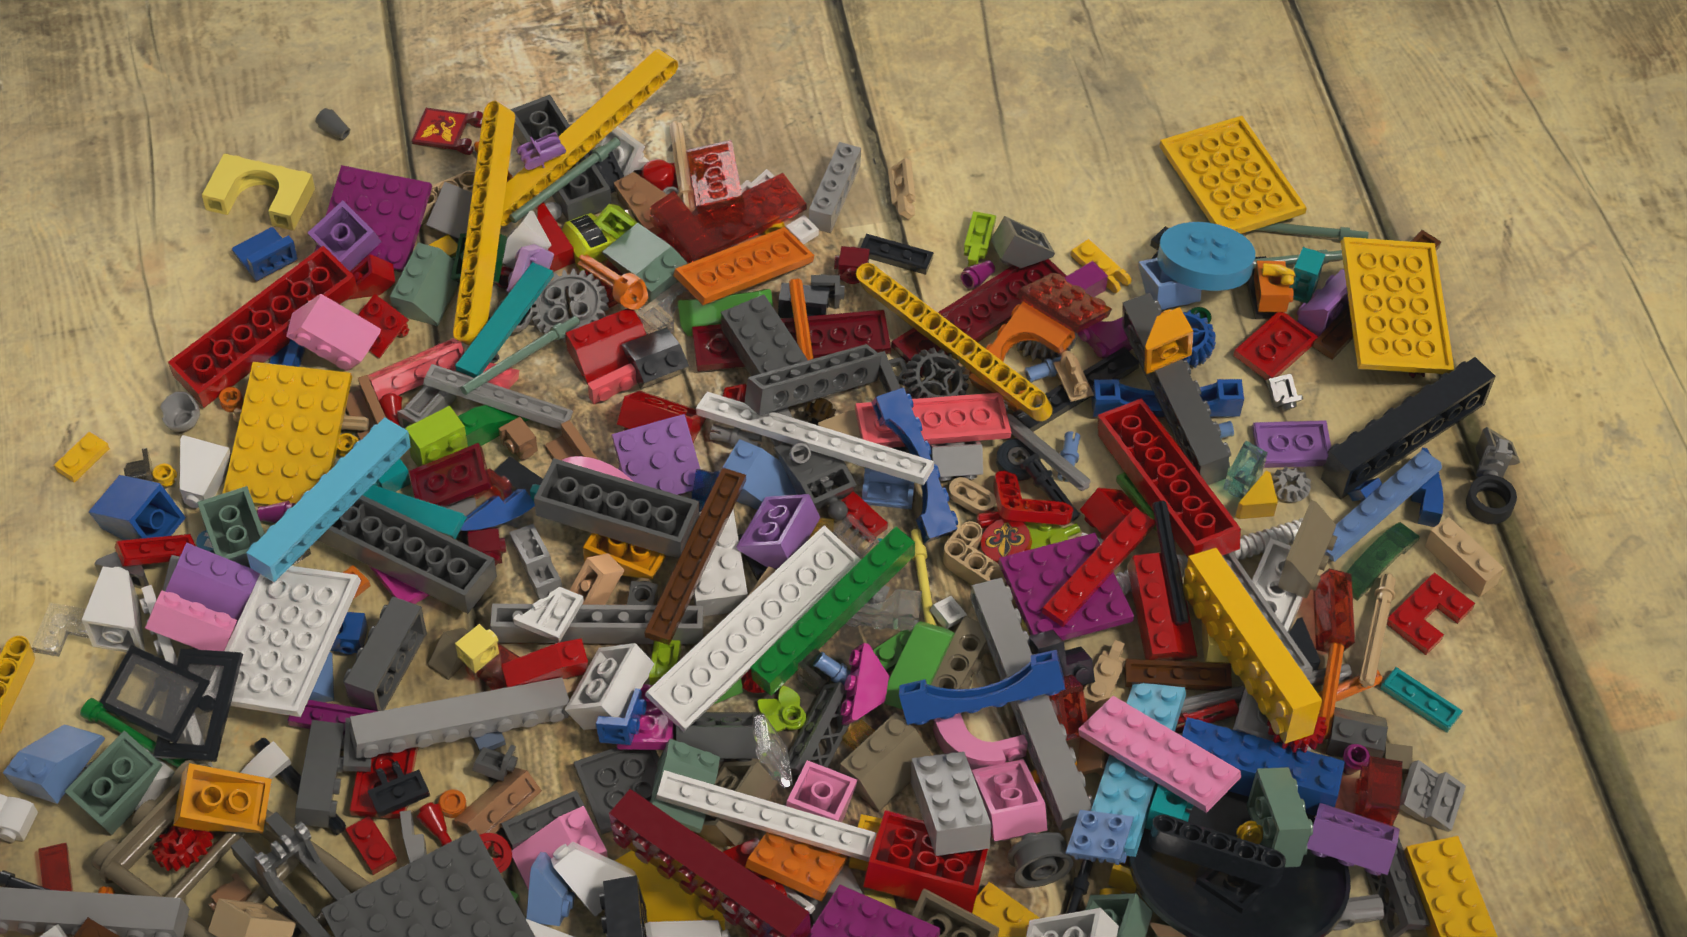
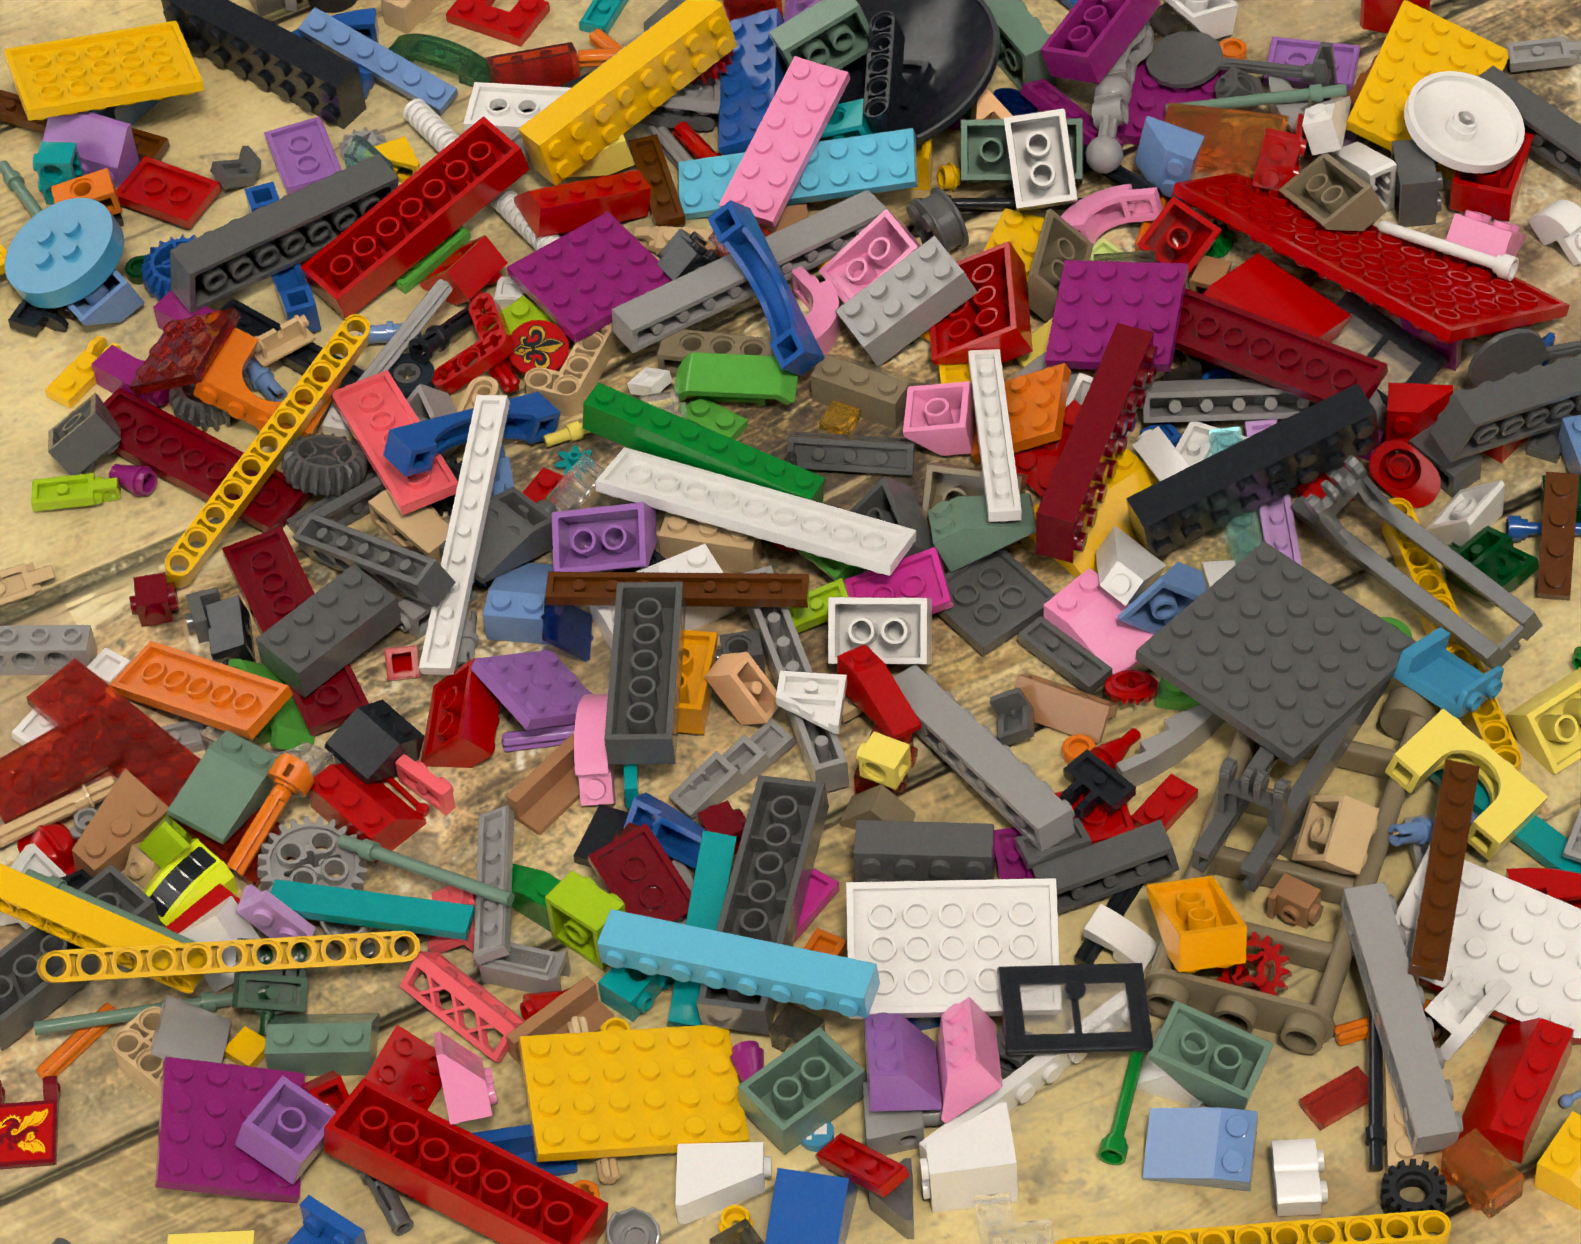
camera: 100 degrees left, 5 degrees down
clear door [100,645,211,744] -> none
medium nougat brick [499,417,538,460] -> none
medium lavender arm [516,132,566,170] -> none
blue bracket [596,688,647,745] -> none
clear red brick [650,191,717,264] -> none
clear plate [753,713,793,789] -> none
lime plate [757,685,806,732] -> none
orange axle [789,278,813,360] -> none
light grey hinge [790,443,811,463] -> none
medium blue pin [813,652,850,686] -> none
dark pink slope [841,643,889,726] -> none
black tile [860,233,934,275] -> none
red plate [1042,507,1156,627] -> none
medium blue hinge [1066,810,1134,865] -> none
light orange slope [1144,307,1193,374] -> none
black axle [1152,501,1189,625] -> none
yellow plate [1236,821,1263,844] -> none
yellow arm [1262,263,1296,285] -> none
dark tan slope [1278,500,1338,599] -> none
tan axle [1359,573,1396,688] -> none

